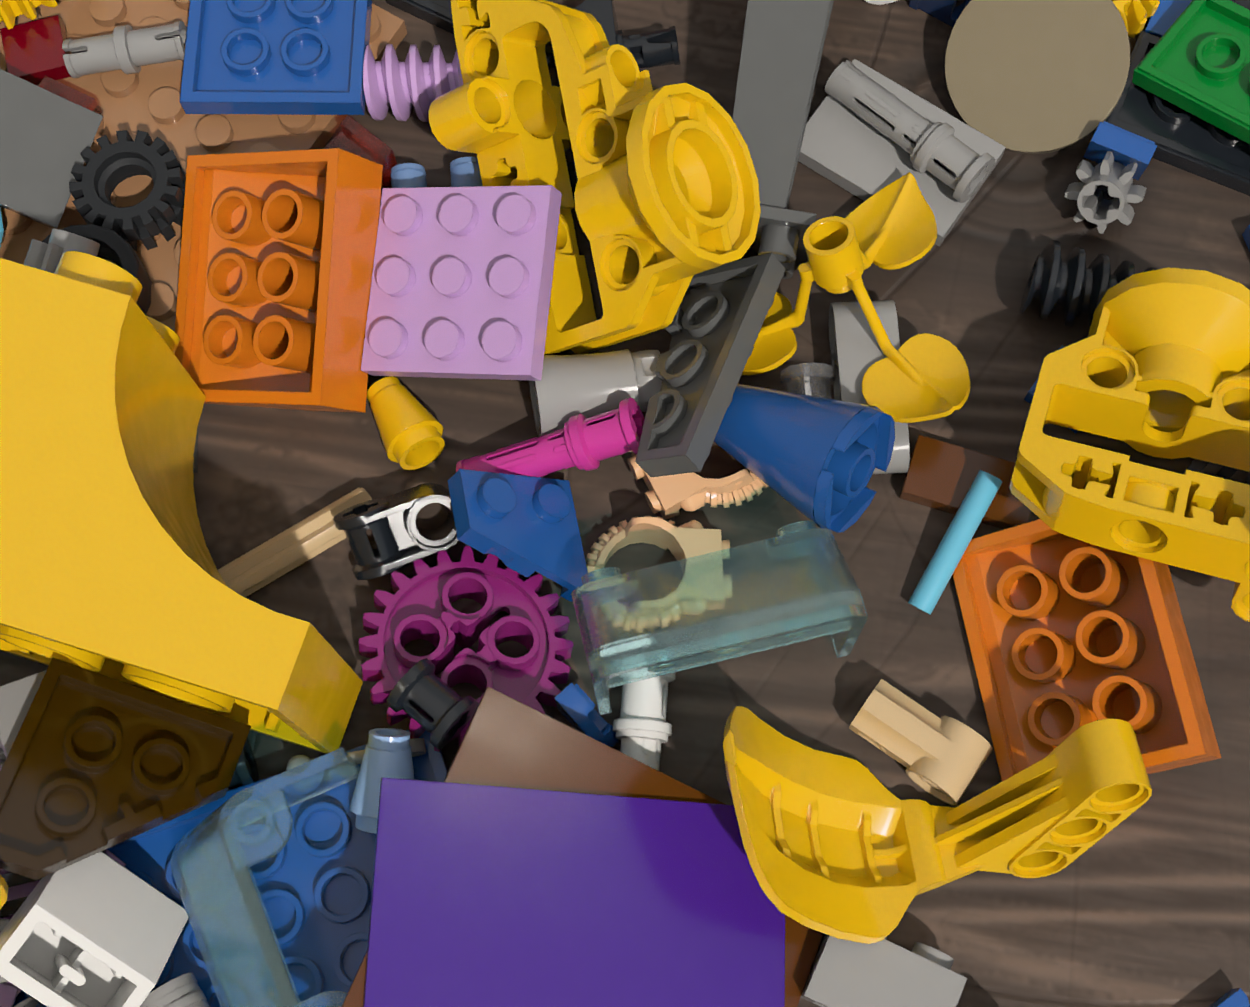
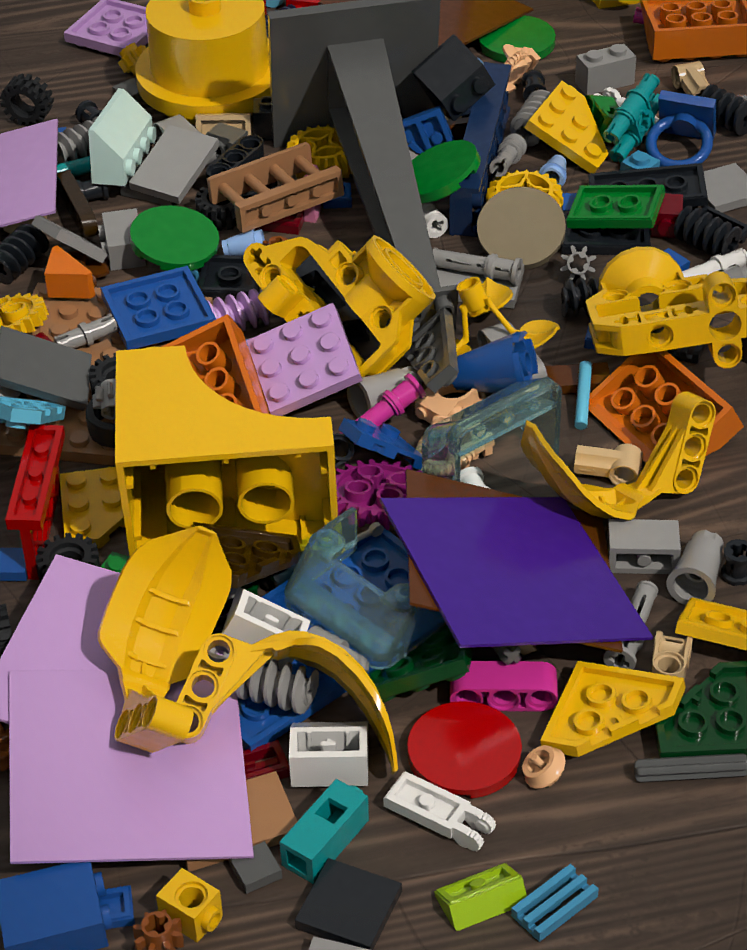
camera: 25 degrees left, 30 degrees down
light blue cone [350,728,415,834] -> none
black bush [387,658,479,750] -> none
blue tile [1083,121,1158,180] -> none

